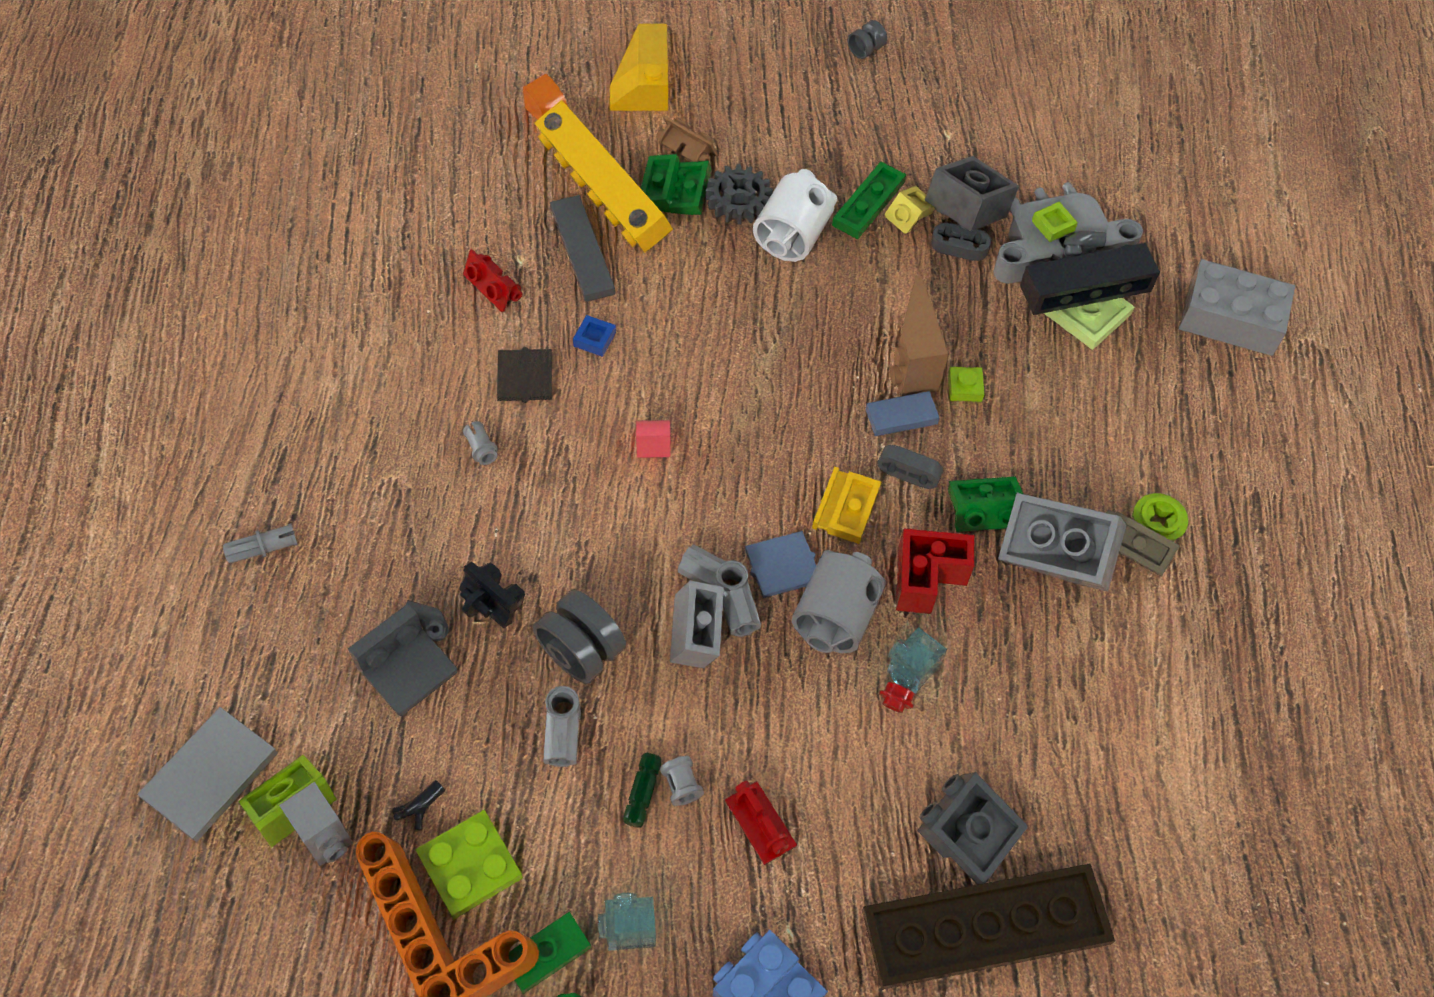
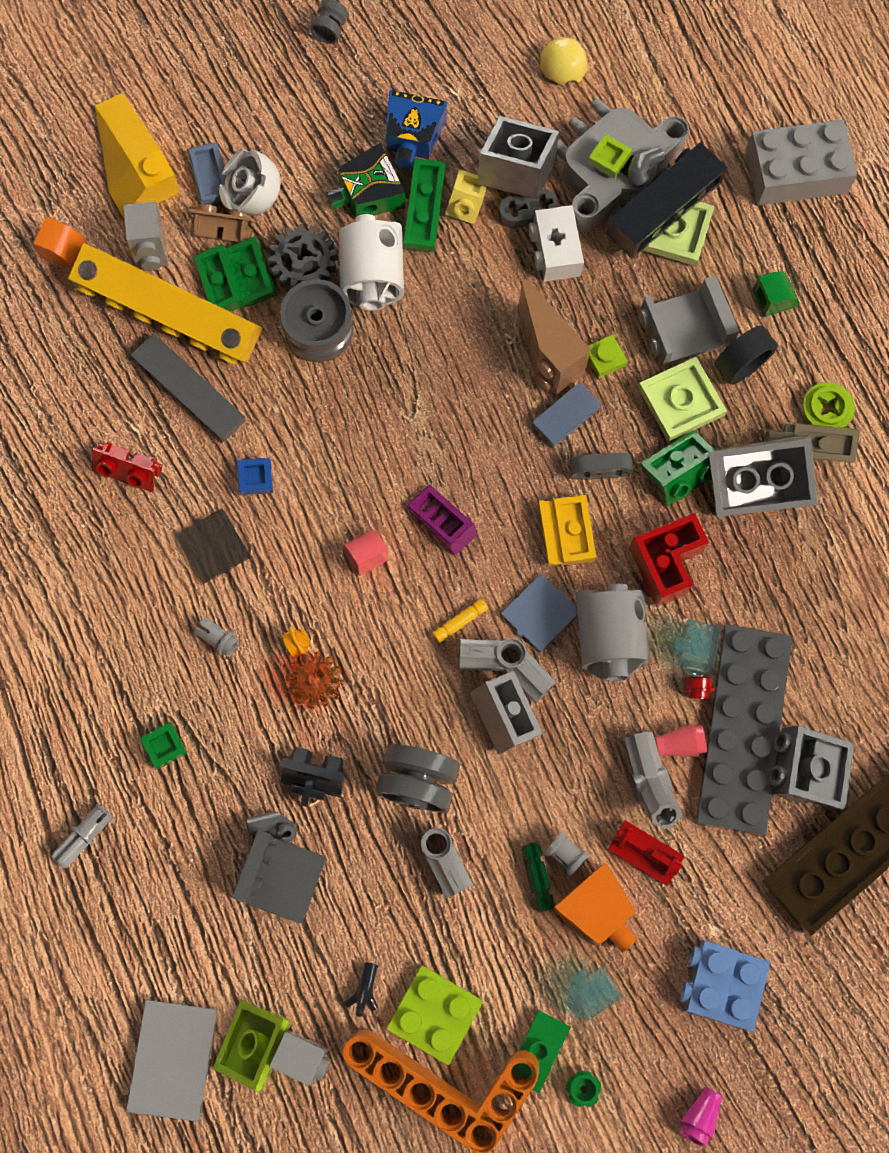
camera: 30 degrees left, 15 degrees up
none -> light grey brick [123,201,169,270]
none -> green plate [140,722,188,770]
none -> sand blue tile [187,142,226,206]
none -> white cylinder [219,149,281,216]
none -> dark grey wheel [280,279,354,363]
none -> light orange plate [282,626,311,658]
none -> clear orange gear [285,651,344,710]
none -> torso [326,143,405,217]
none -> blue torso [386,90,447,169]
none -> magenta slope [406,484,478,555]
none -> yellow wheel [432,598,488,643]
none -> white brick [529,205,584,282]
none -> light yellow hair [540,37,588,86]
none -> orange torso [552,863,638,953]
none -> light grey piece [623,731,681,829]
none -> light grey panel [638,275,739,366]
none -> yellowish green plate [638,357,727,442]
none -> coral cone [655,723,707,757]
none -> dark grey plate [695,624,793,837]
none -> black tyre [714,326,778,384]
none -> green brick [752,272,800,317]

